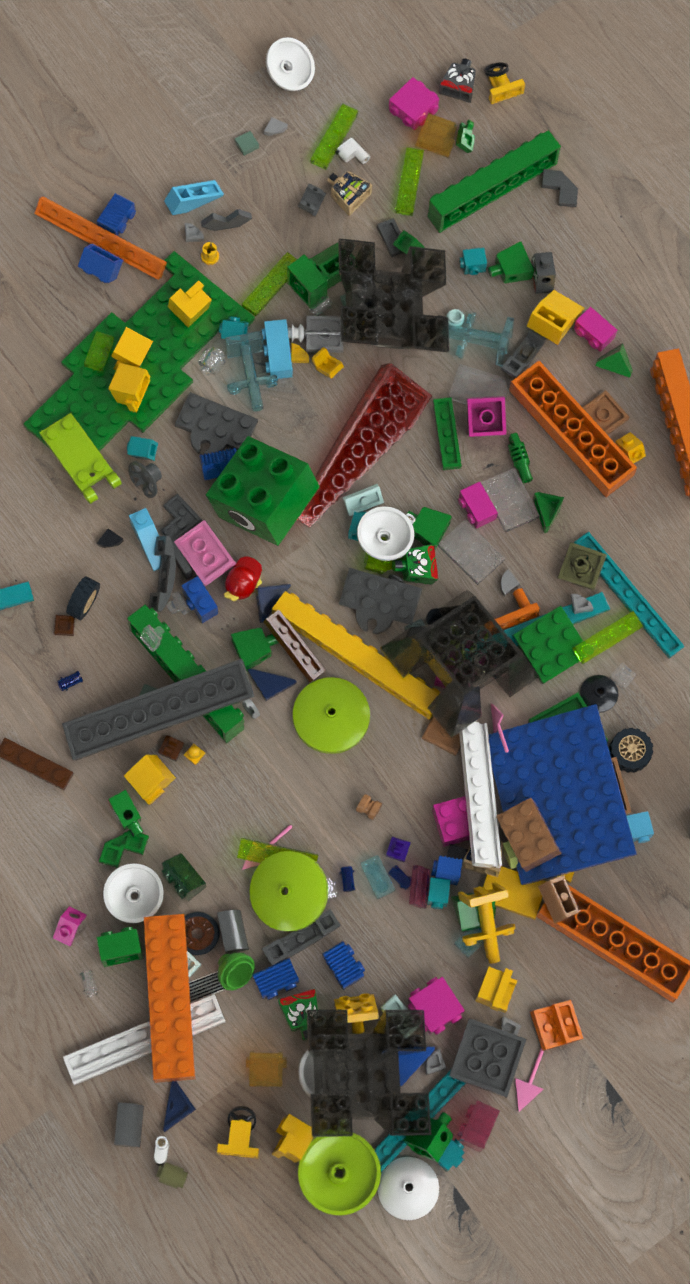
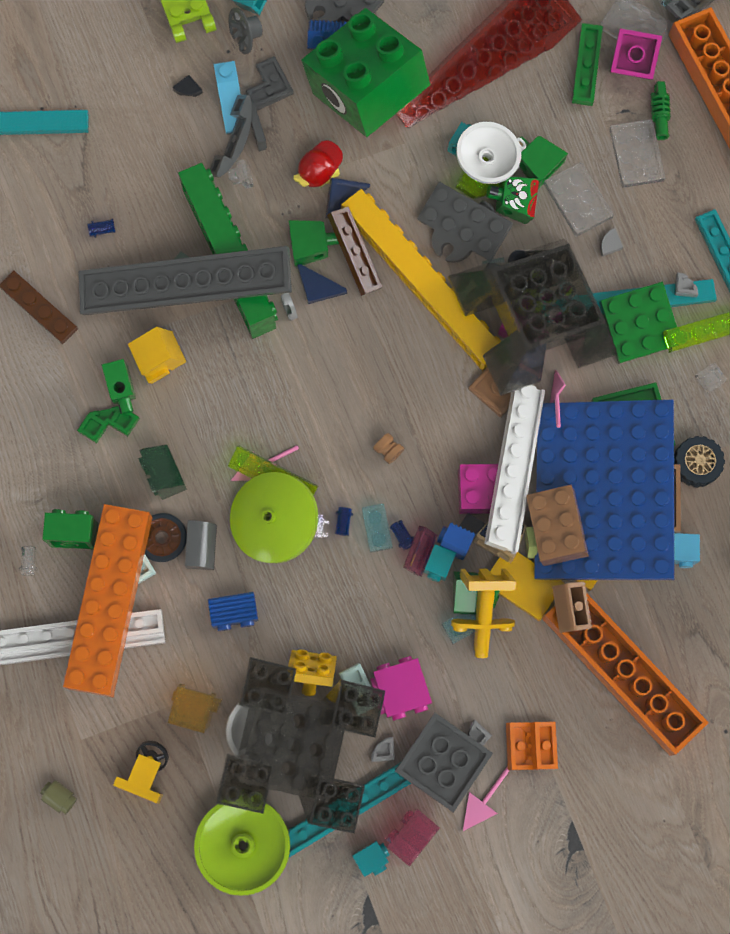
camera: 15 degrees right, 5 degrees up
dark pink bracket [53,907,87,946] -> none
reddish brown tile [54,615,75,636] -> none
black wheel [66,576,100,621] -> none
white dish [103,864,164,923] -> none
dark grey brick [114,1102,144,1148] -> none
clear tile [140,624,165,652] -> none
white piece [154,1136,169,1166] -> none
reddish brown tile [158,735,185,762] -> none
dark blue tile [163,1081,196,1132] -> none
bright pink plate [174,520,236,586] -> none
blue brick [181,576,218,623] -> none
yellow piece [184,743,206,765] -> none
sticker [189,972,225,1003] -> none
bright green piece [217,953,255,990] -> none
dark grey slope [262,909,341,966] -> none
yellow plate [272,1114,317,1163] -> none
torso [278,989,319,1040] -> none
lime dish [293,677,370,754] -> none
blue brick [322,941,365,990] -> none
light aqua plate [343,484,384,516] -> none
white dish [377,1157,439,1220] -> none
dark purple tile [386,837,411,862] -> none
blue tile [397,1047,435,1087] -> none
green torso [403,1112,453,1163] -> none
dark pink brick [458,482,498,529] -> none
yellow plate [475,967,517,1013] -> none
orange piece [484,588,540,637] -> none
green slope [533,492,564,533] -> none
olive plate [558,542,607,591] -> none
black dish [580,675,619,712] -> none

